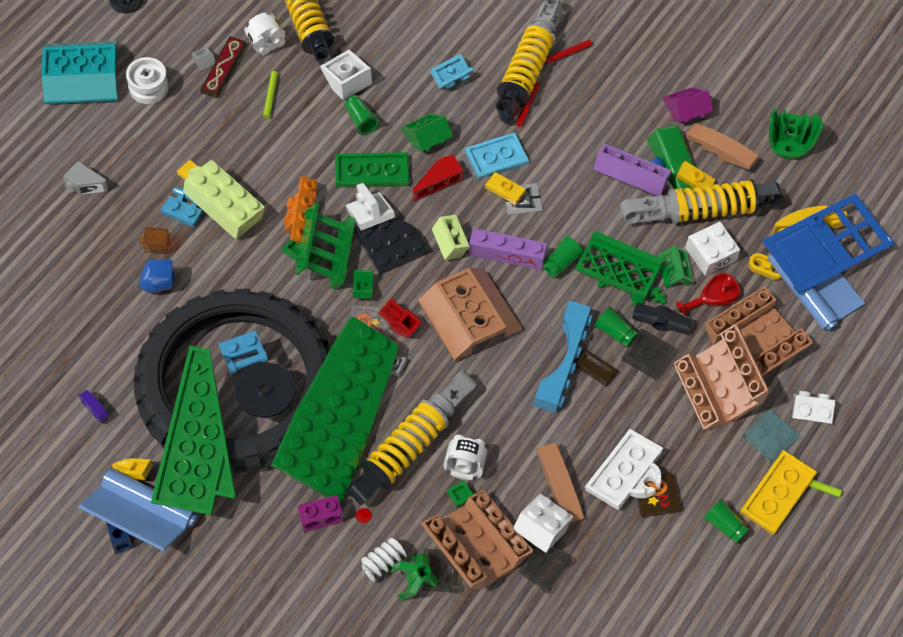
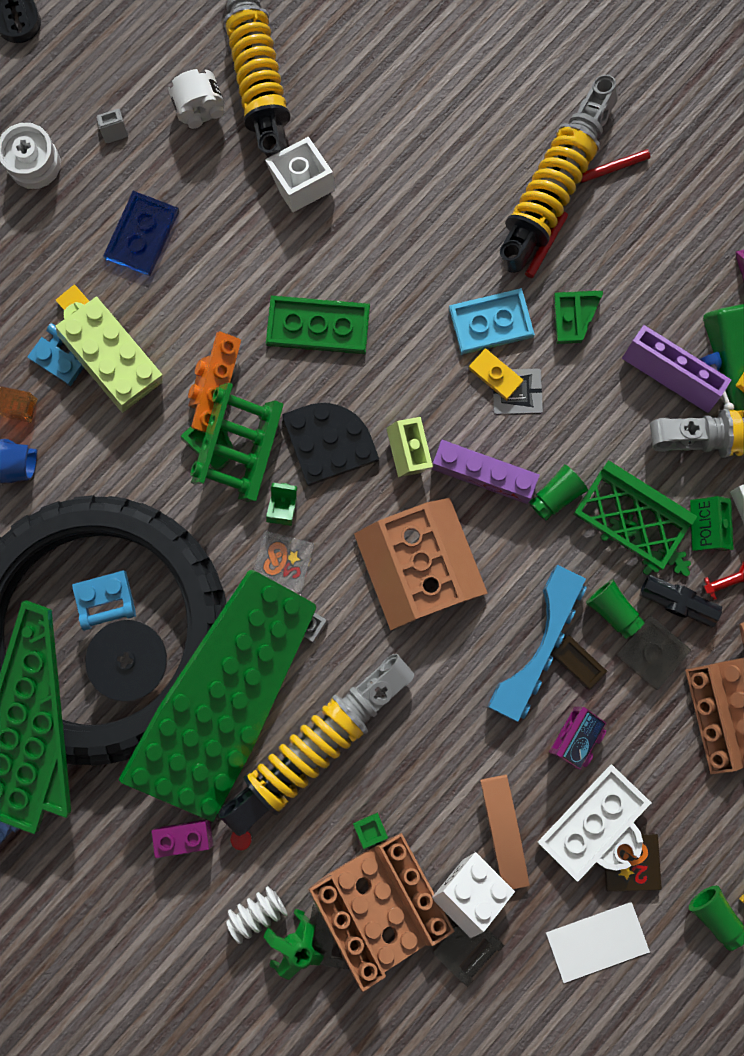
camera: 15 degrees right, 20 degrees up
tile [200,36,246,98] -> none
lime bar [263,71,278,119] -> none
green plant [344,95,380,135] -> none
white bracket [346,183,395,230] -> none
red brick [378,298,422,337] -> none
green slope [401,113,453,152] -> none
red slope [413,154,463,202] -> none
medium azure bracket [429,54,473,89] -> none
white brick [443,435,487,480] -> none
none -> clear blue tile [103,191,179,276]
none -> white sticker [546,902,650,983]
none -> slope [549,707,606,770]
none -> green wing [553,291,603,344]

